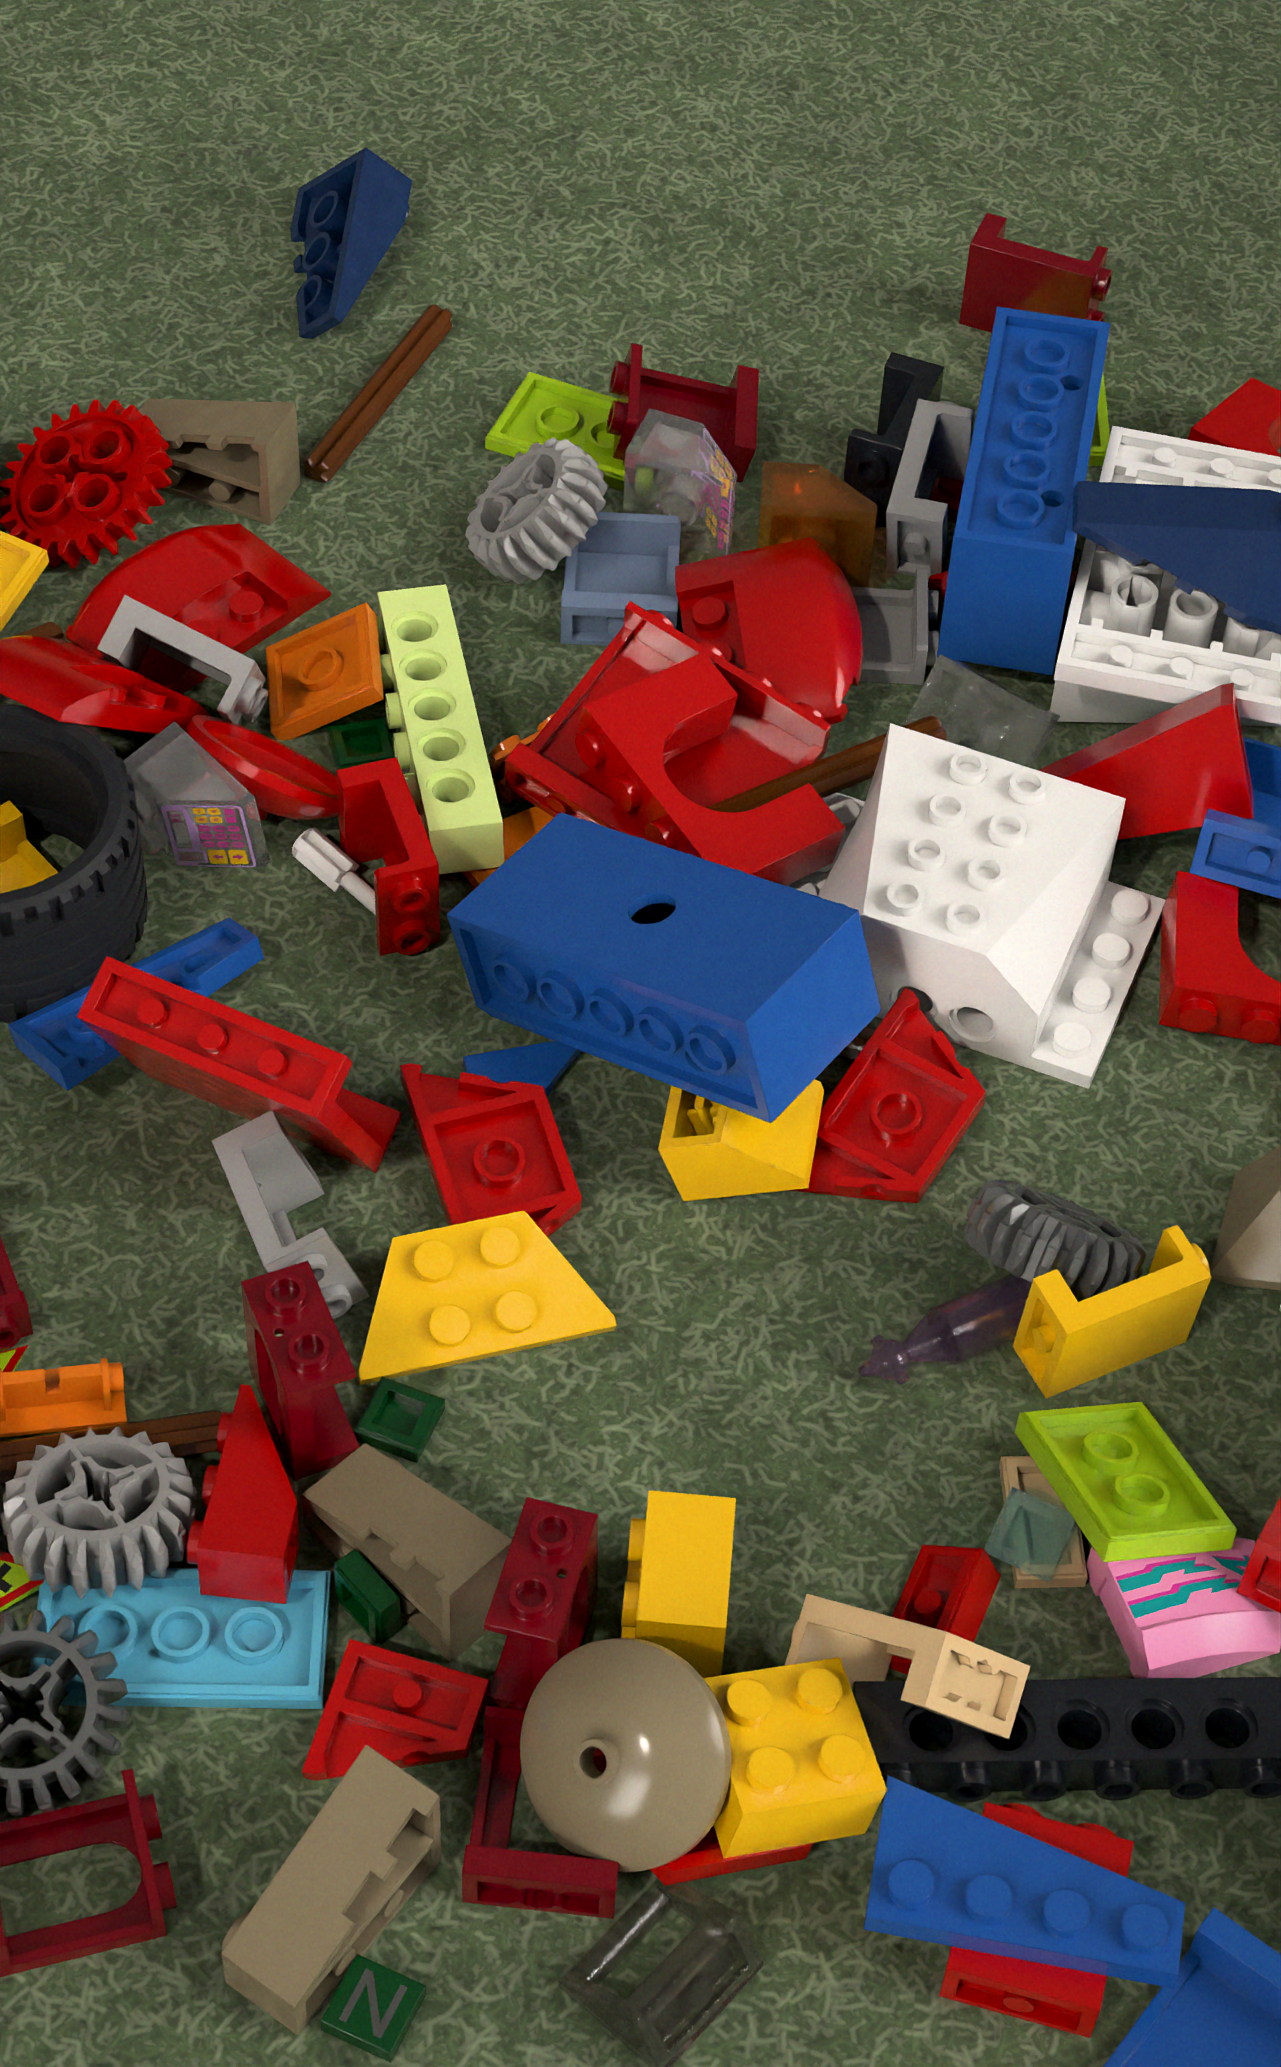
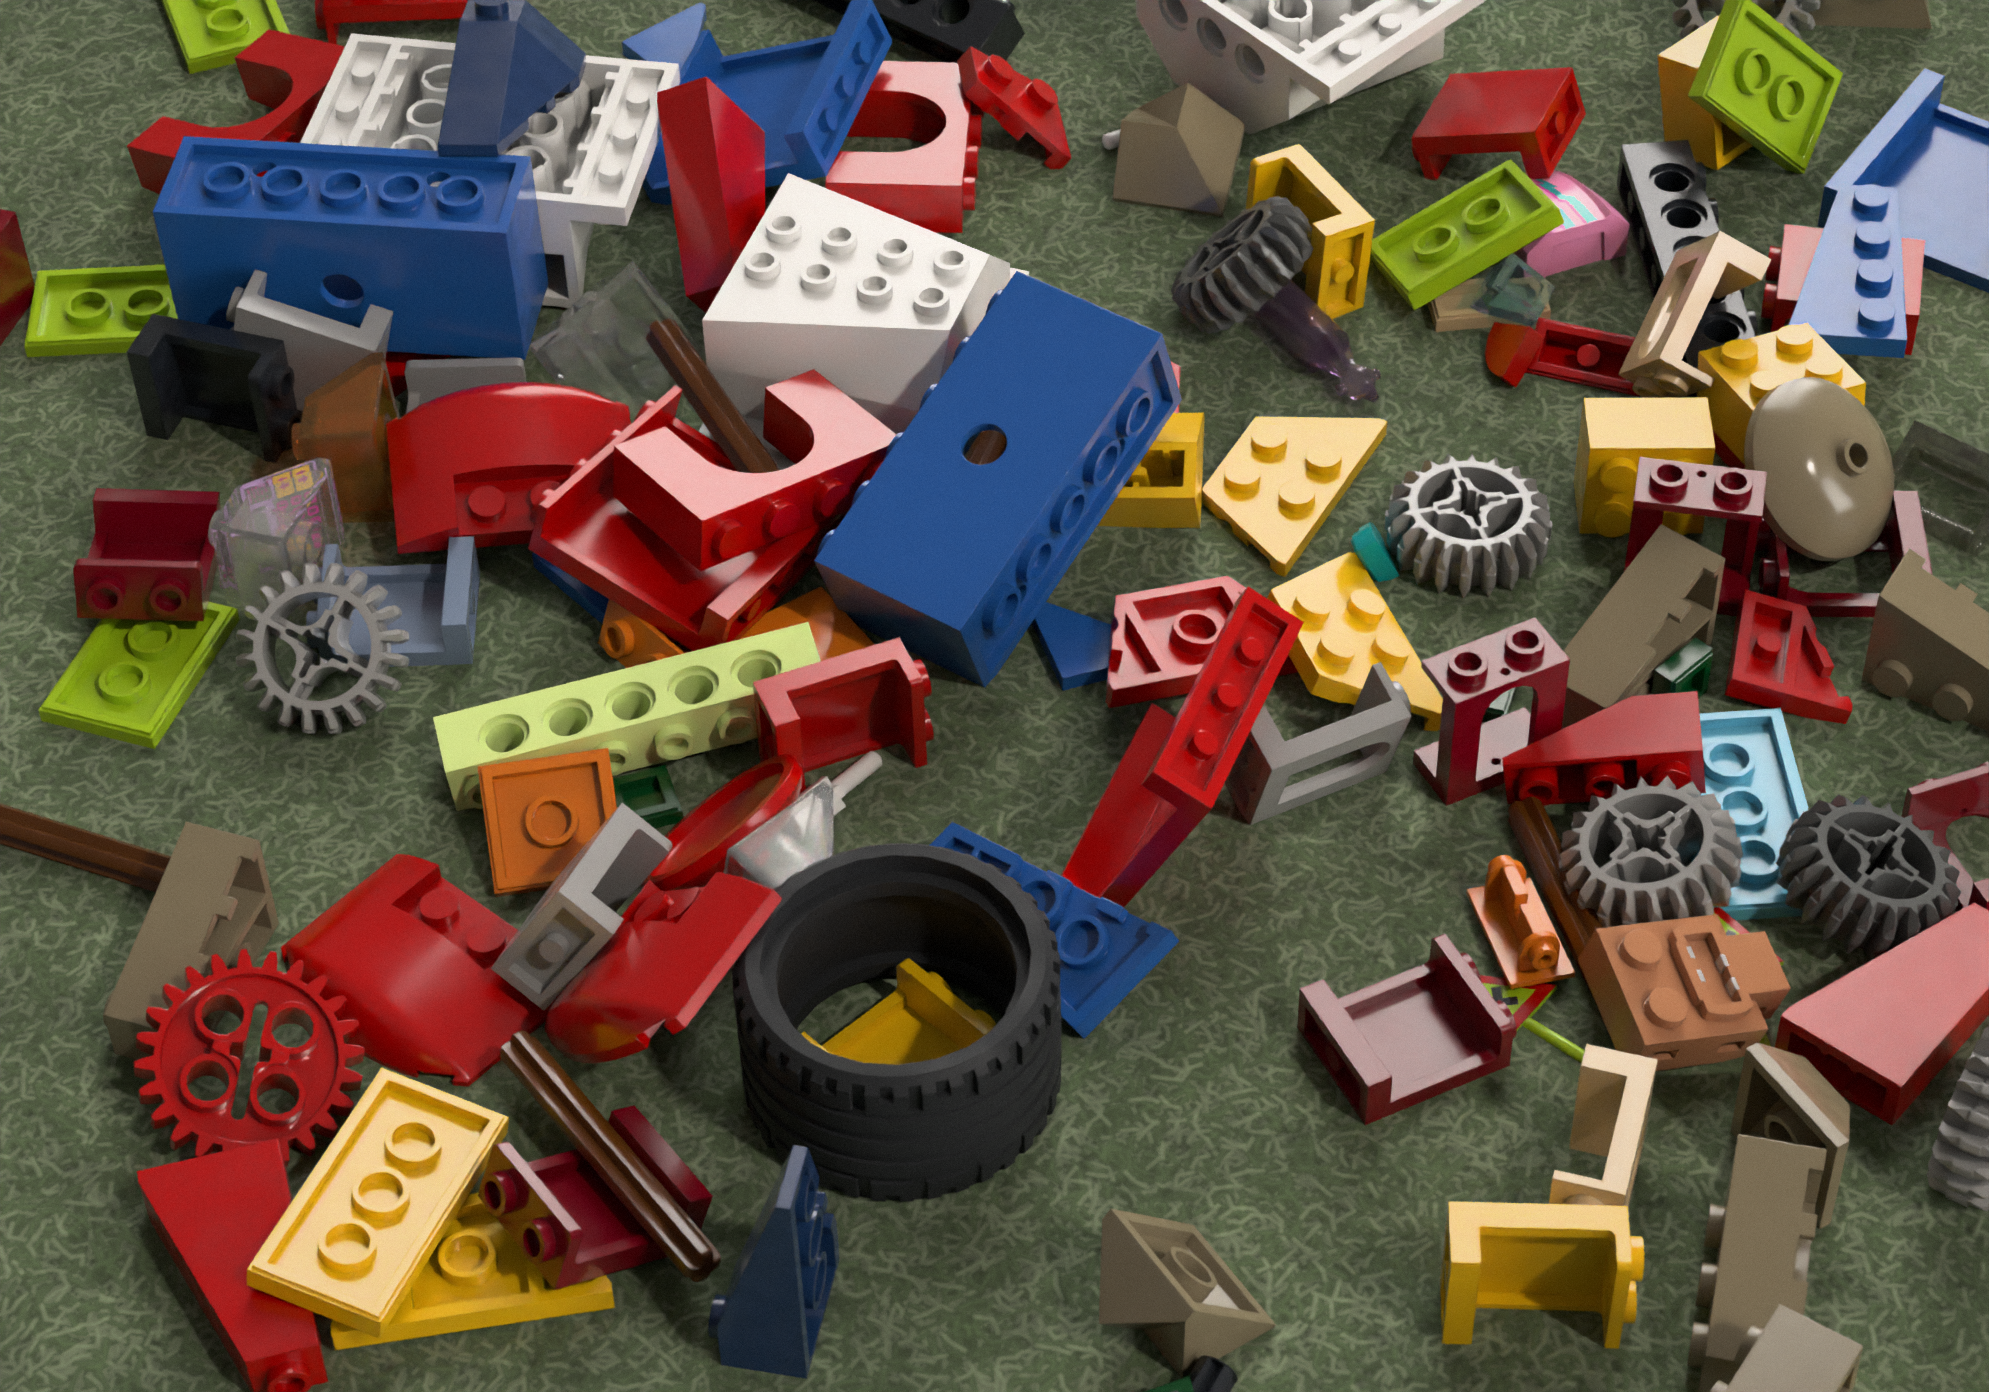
camera: 90 degrees left, 5 degrees down
none -> yellow wing [1201,416,1387,577]
none -> teal tile [1350,521,1400,582]
none -> light grey gear [1384,453,1552,598]
none -> red tile [1485,322,1544,388]

